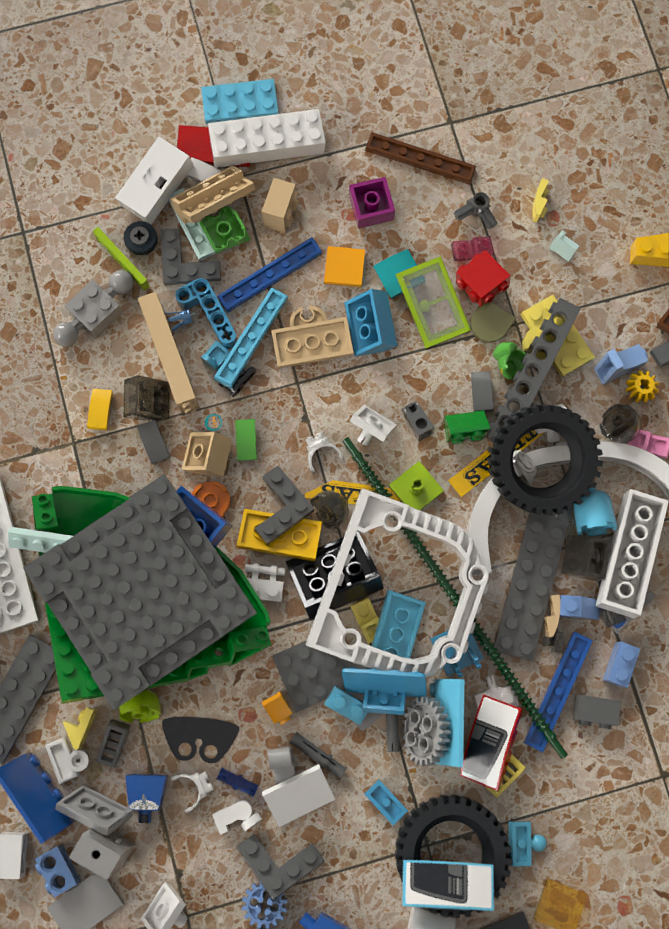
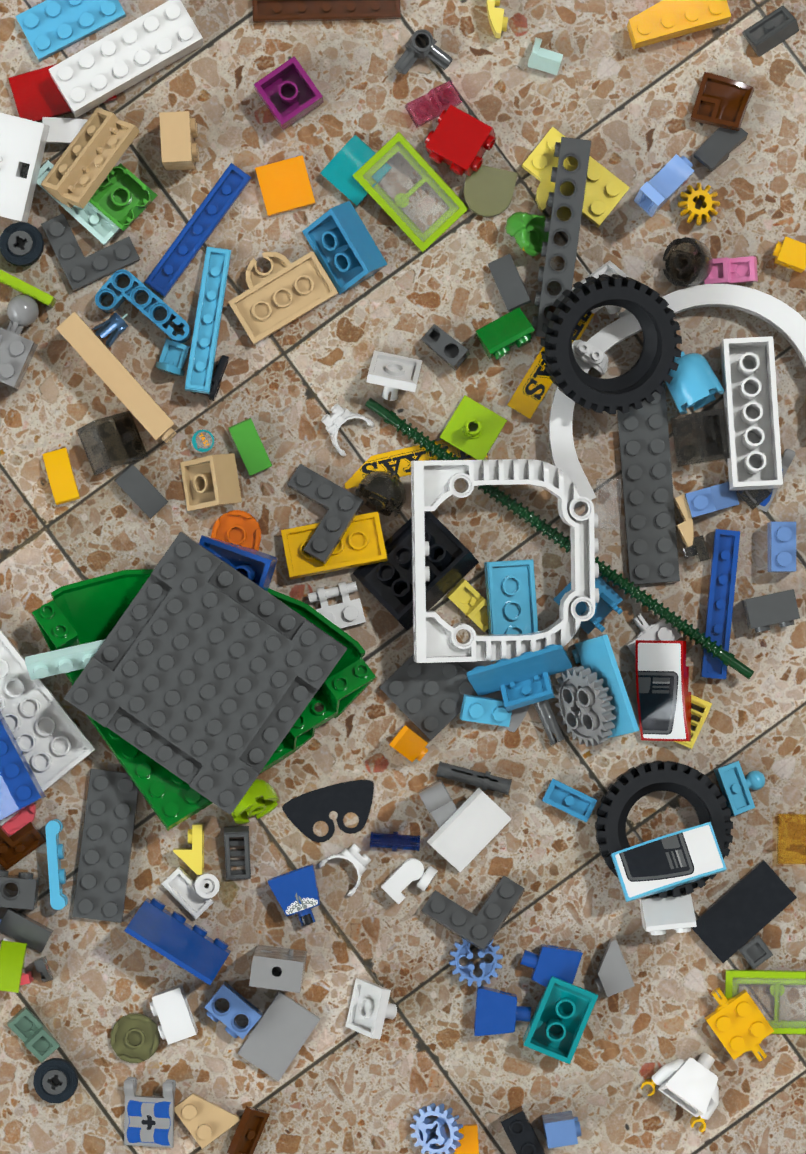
camera: 20 degrees left, 10 degrees up
light grey tile [55,785,133,836] -> none

